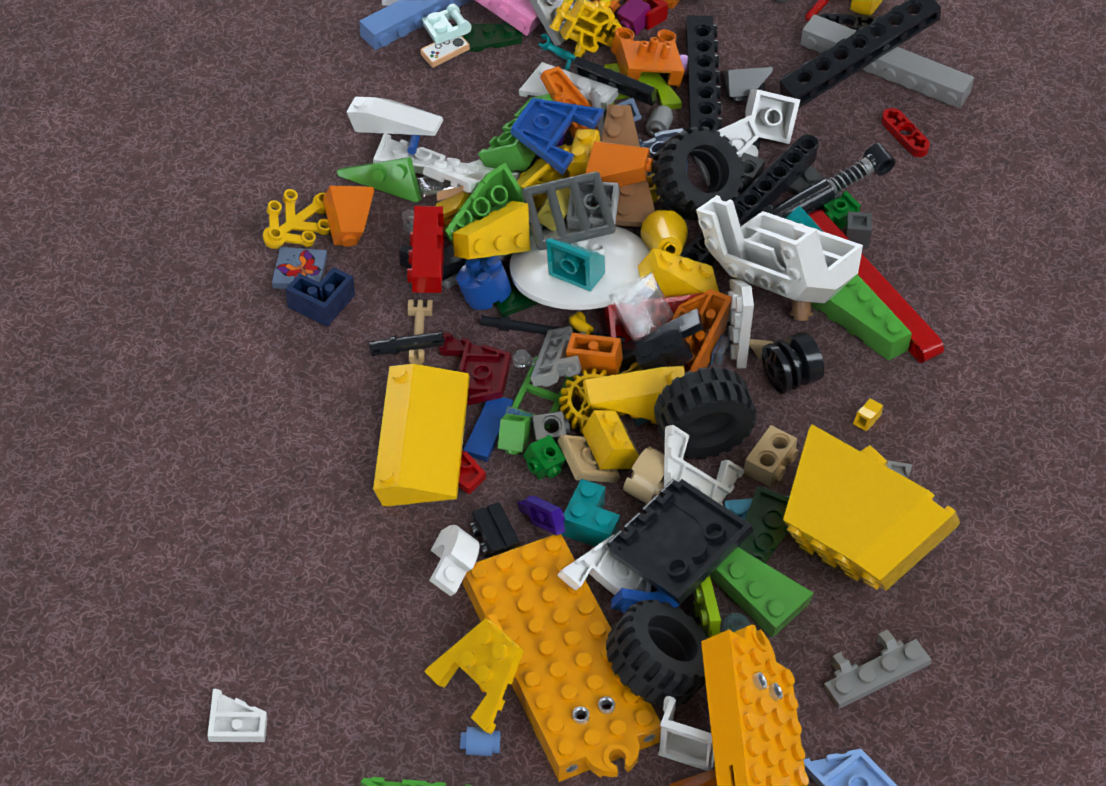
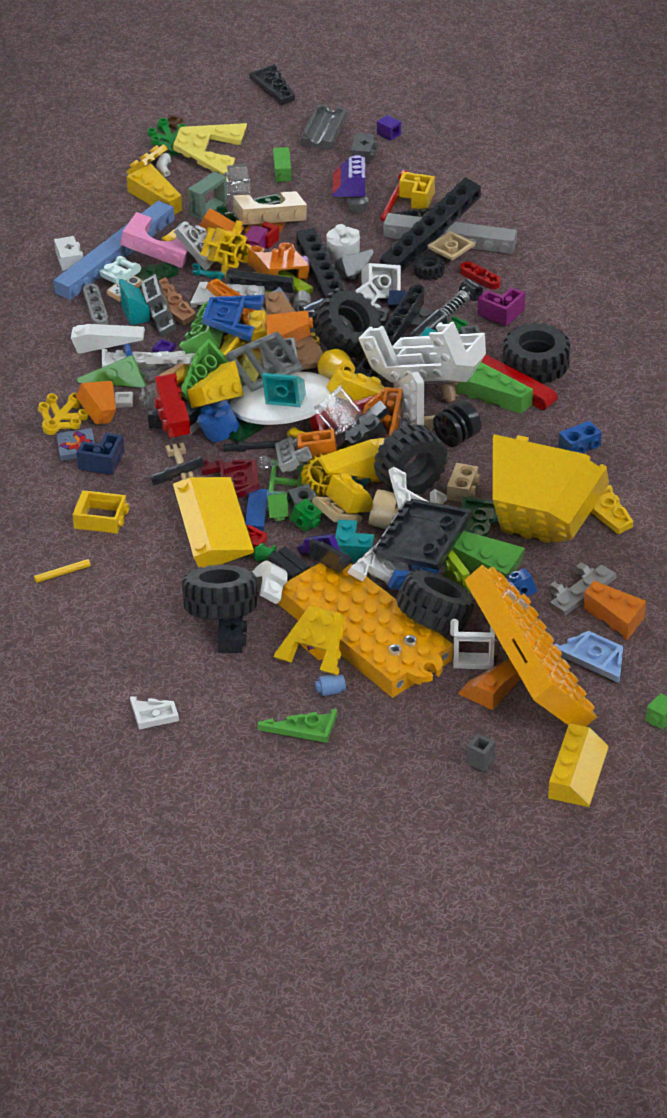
camera: 15 degrees left, 10 degrees down
none -> yellow bar [34,559,91,583]
none -> yellow window [73,490,129,534]
none -> light grey beam [83,284,108,325]
none -> white tile [115,392,133,408]
none -> teal slope [119,279,152,325]
none -> nougat wing [140,277,197,326]
none -> dark grey slope [141,274,177,337]
none -> dark purple tile [152,339,176,353]
none -> black tyre [182,565,258,620]
none -> black brick [217,616,247,653]
none -> green brick [253,543,277,562]
none -> black panel [309,538,352,573]
none -> white brick [326,224,360,261]
none -> dark blue slope [388,290,406,307]
none -> black tyre [414,253,445,281]
none -> tan slope [428,231,475,261]
none -> magenta brick [478,287,526,326]
none -> black tyre [503,323,570,384]
none -> blue brick [506,568,538,597]
none -> blue brick [558,421,602,453]
none -> orange wedge [584,581,646,641]
none -> yellow wing [591,485,633,535]

